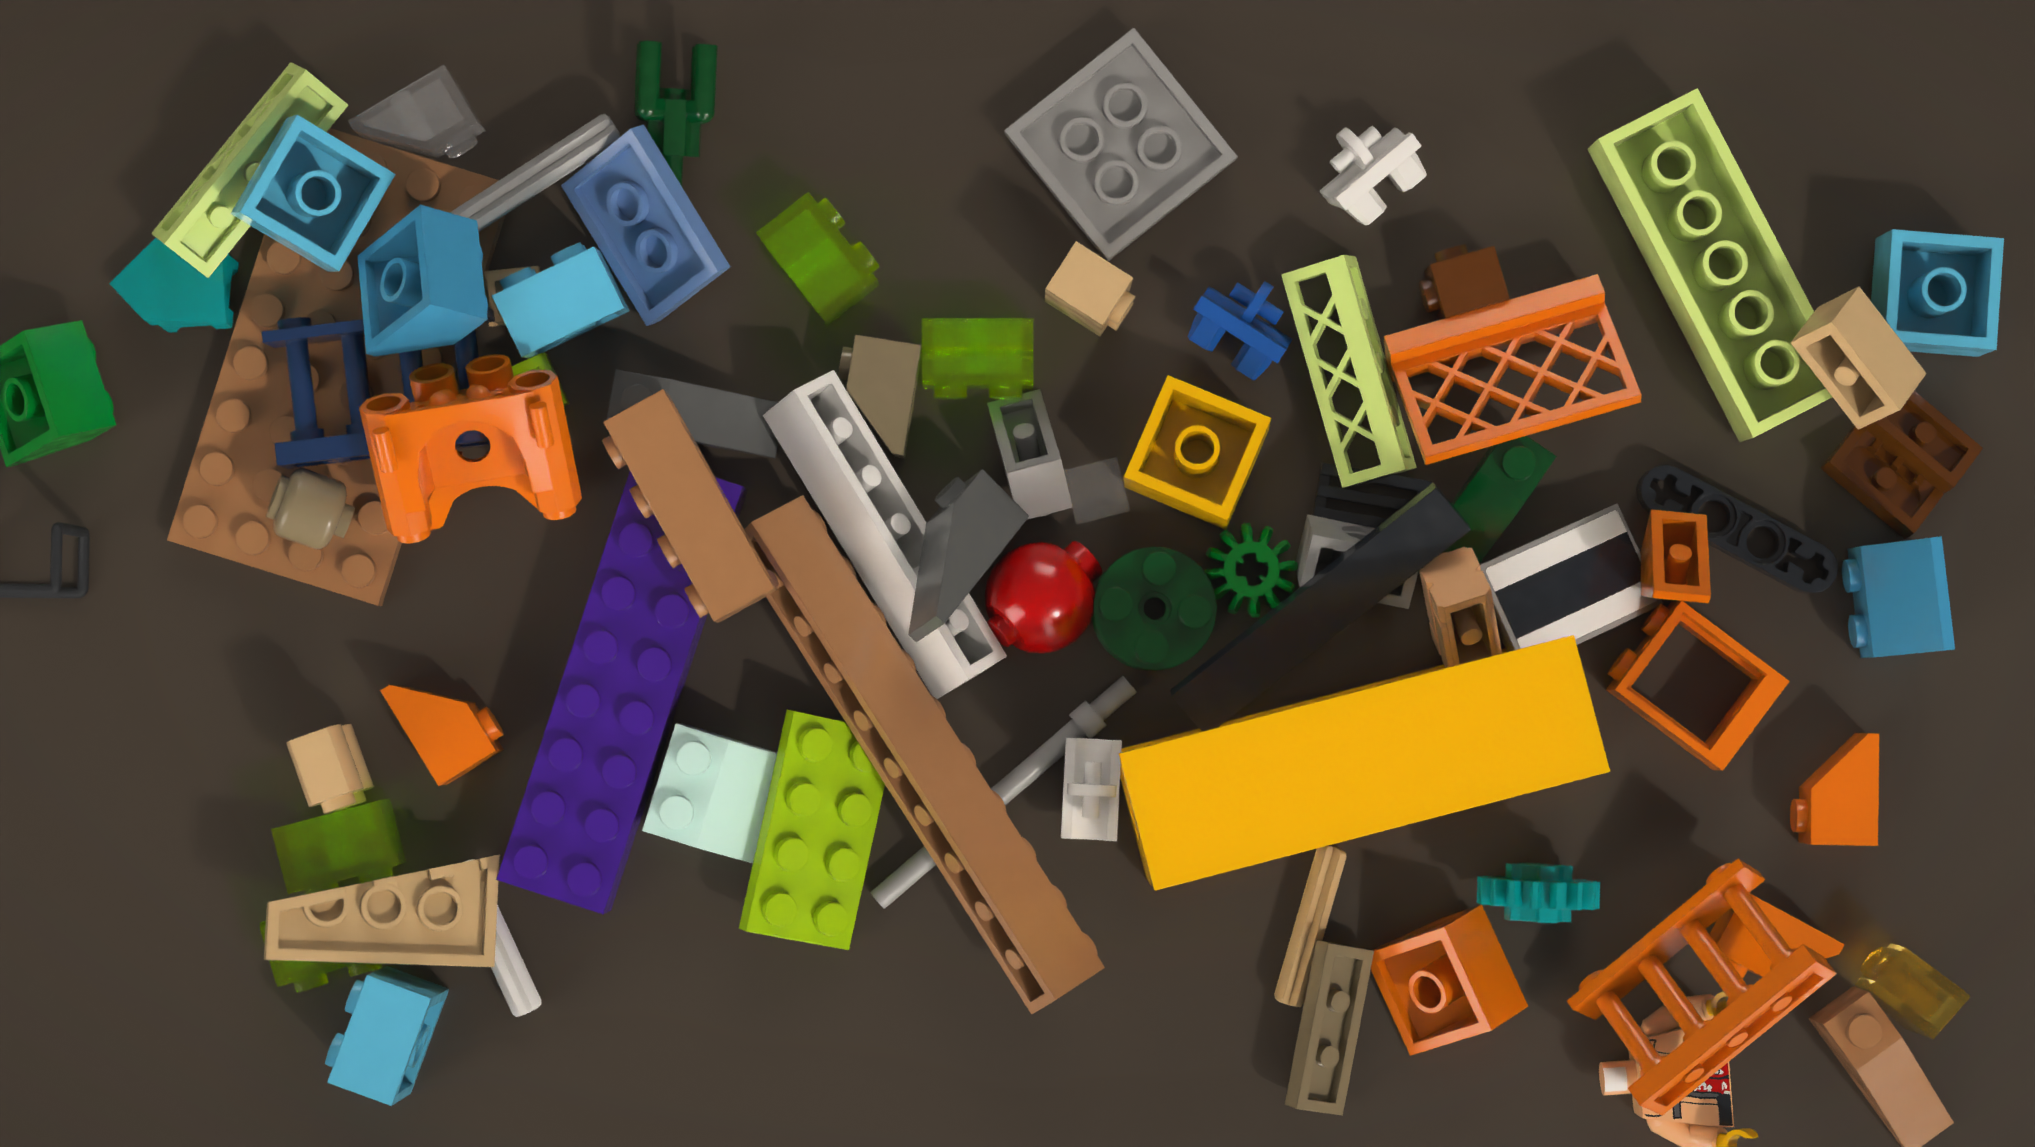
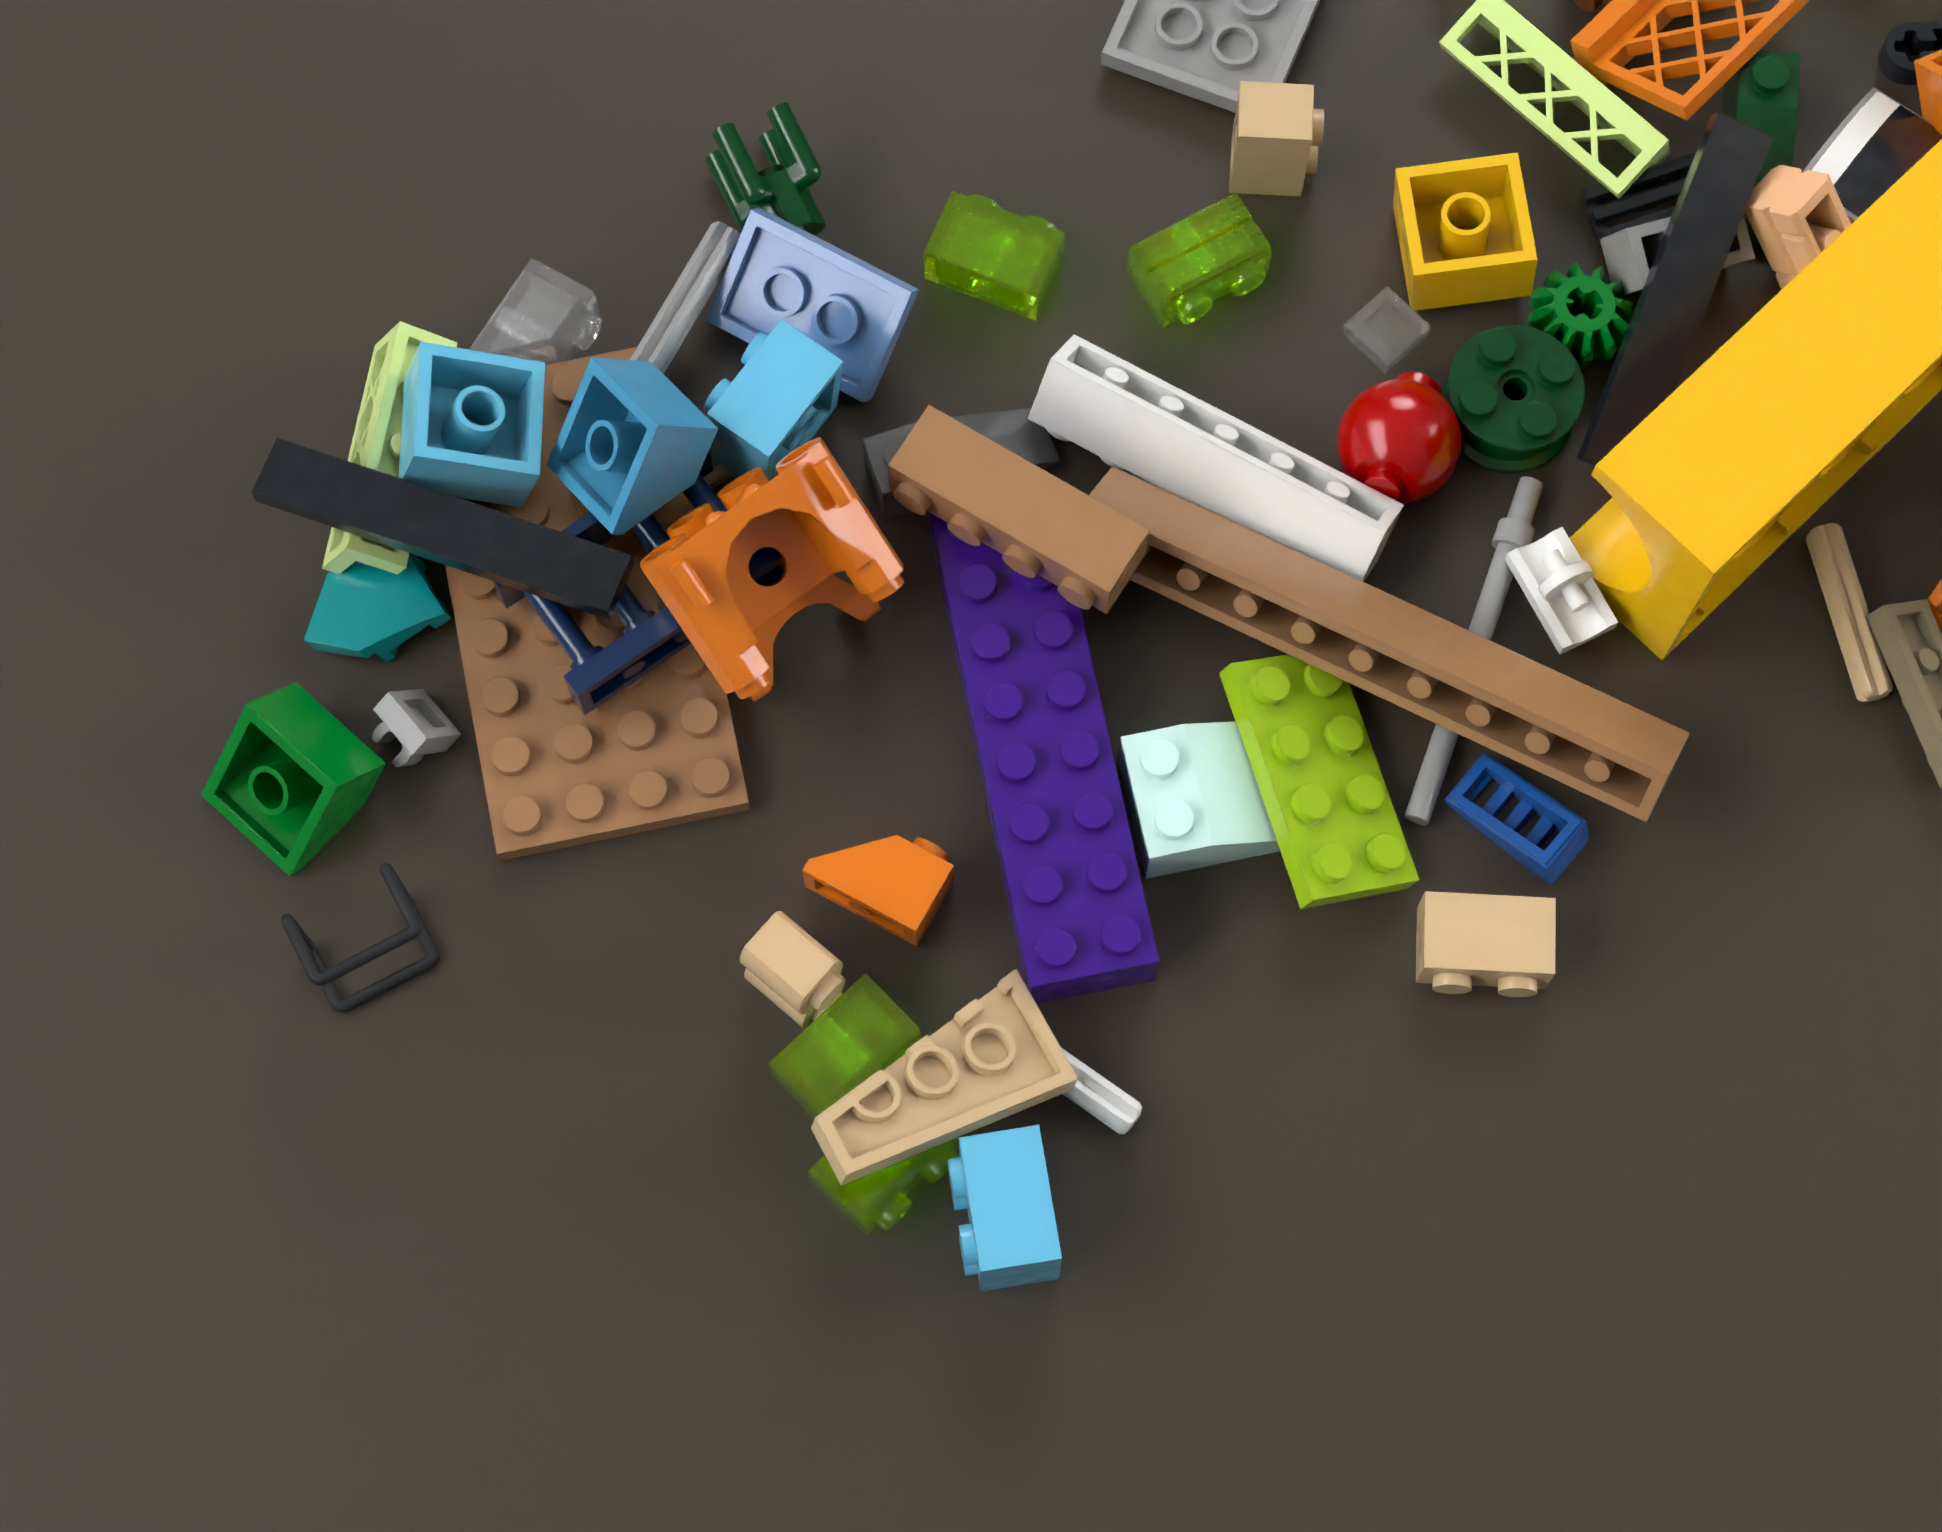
camera: 30 degrees left, 15 degrees down
dark tan head [266,468,355,550] -> none
dark tan slope [838,335,923,459] -> none
dark grey slope [908,469,1029,642] -> none
light grey slope [987,389,1073,520] -> none
blue hips [1188,281,1293,380] -> none
none -> black tile [251,438,634,620]
none -> light grey tile [372,689,462,768]
none -> tan brick [1416,891,1556,997]
none -> blue slope [1445,752,1589,885]

